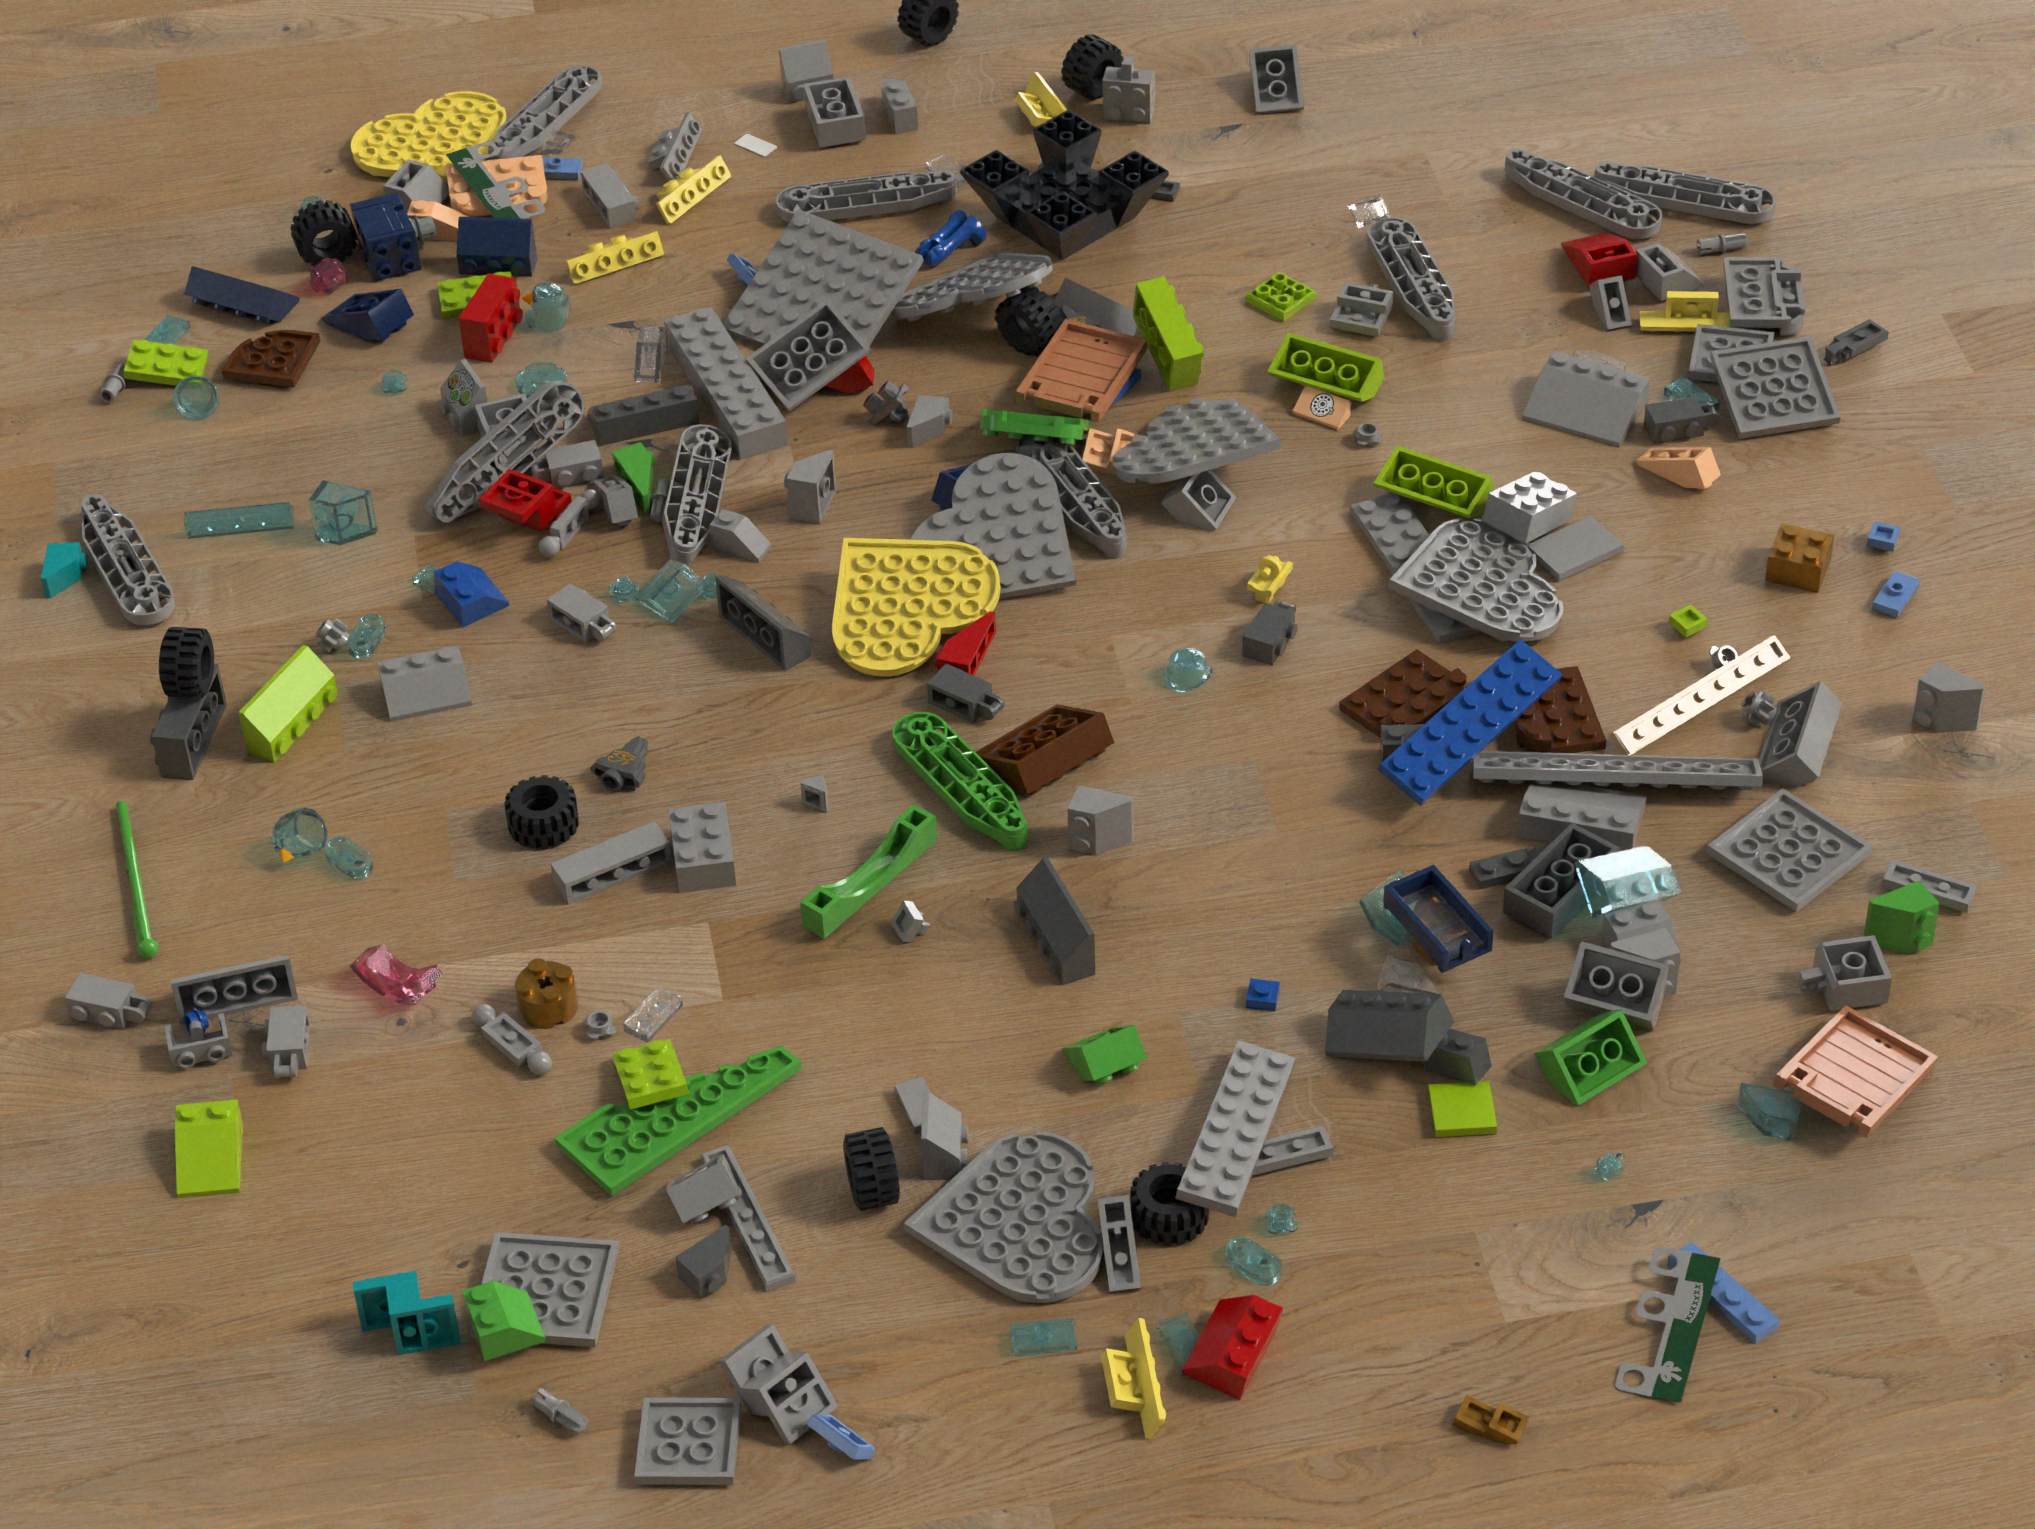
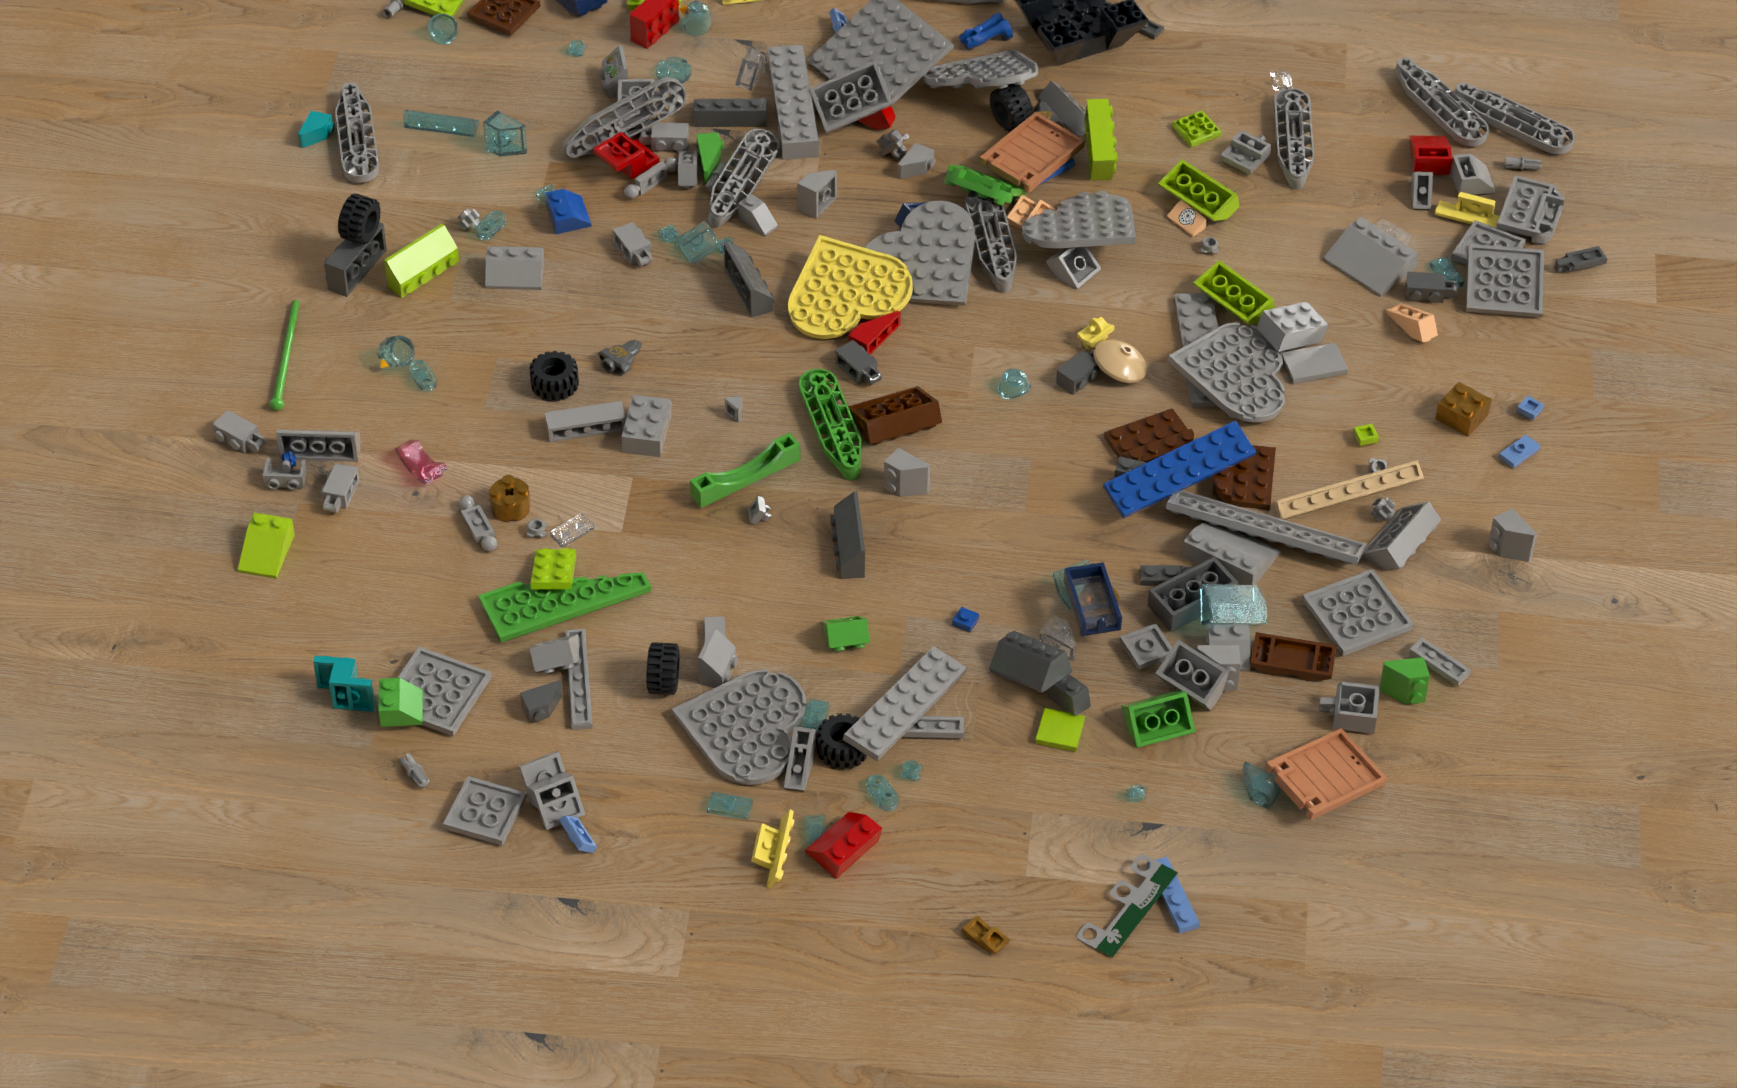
camera: 15 degrees right, 5 degrees up
none -> clear light blue plate [802,699,829,731]
none -> tan dish [1094,339,1148,383]
none -> light grey plate [1120,624,1172,670]
none -> reddish brown slope [1250,632,1337,681]

